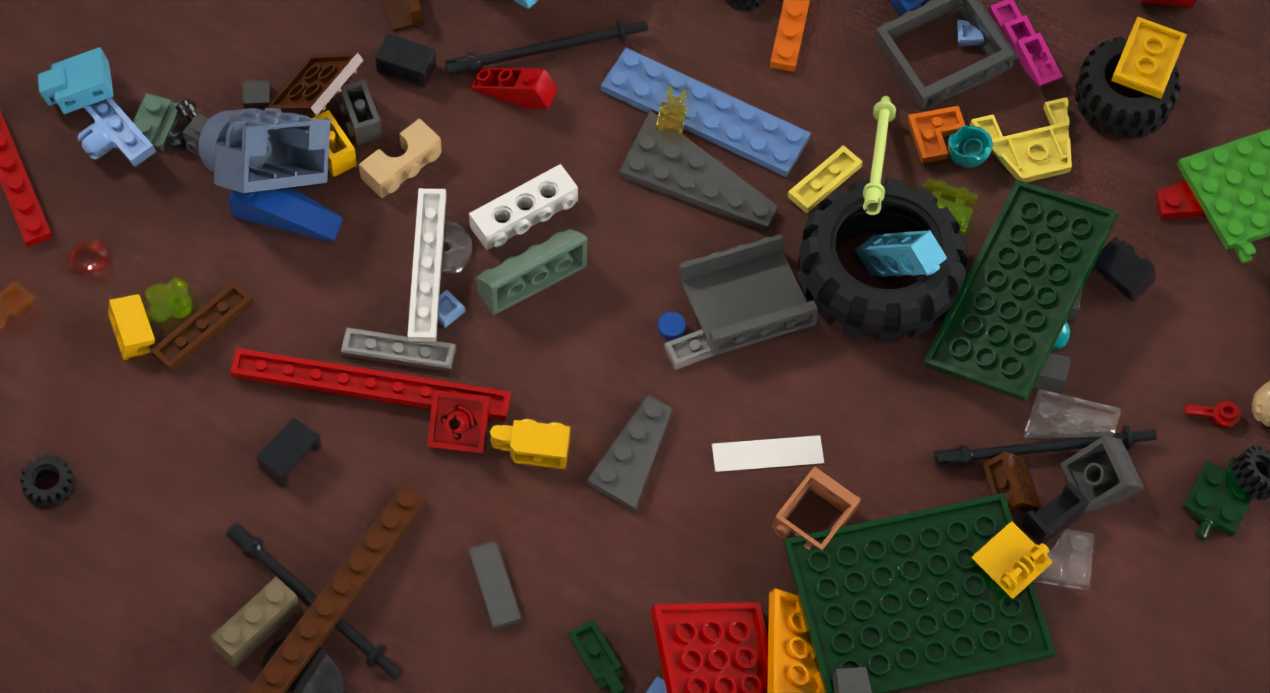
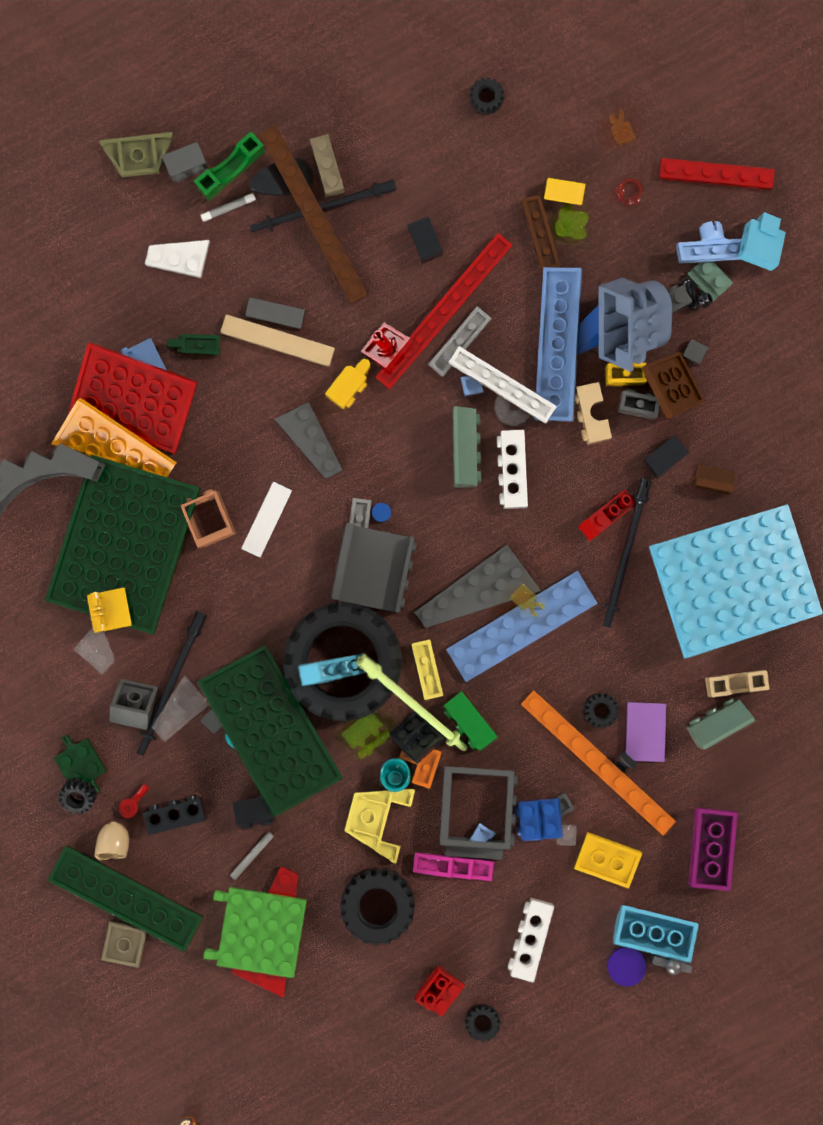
camera: 125 degrees right, 25 degrees up
reddish brown panel [983,452,1040,512] -> none
black panel [1022,482,1089,545] -> none
yellow tile [1111,17,1187,99] -> none
none -> black brick [143,795,207,835]
none -> tan tile [220,315,335,367]
none -> light grey bar [230,831,274,880]
none -> black slope [389,711,445,764]
none -> green brick [443,691,497,751]
none -> medium blue plate [534,268,582,422]

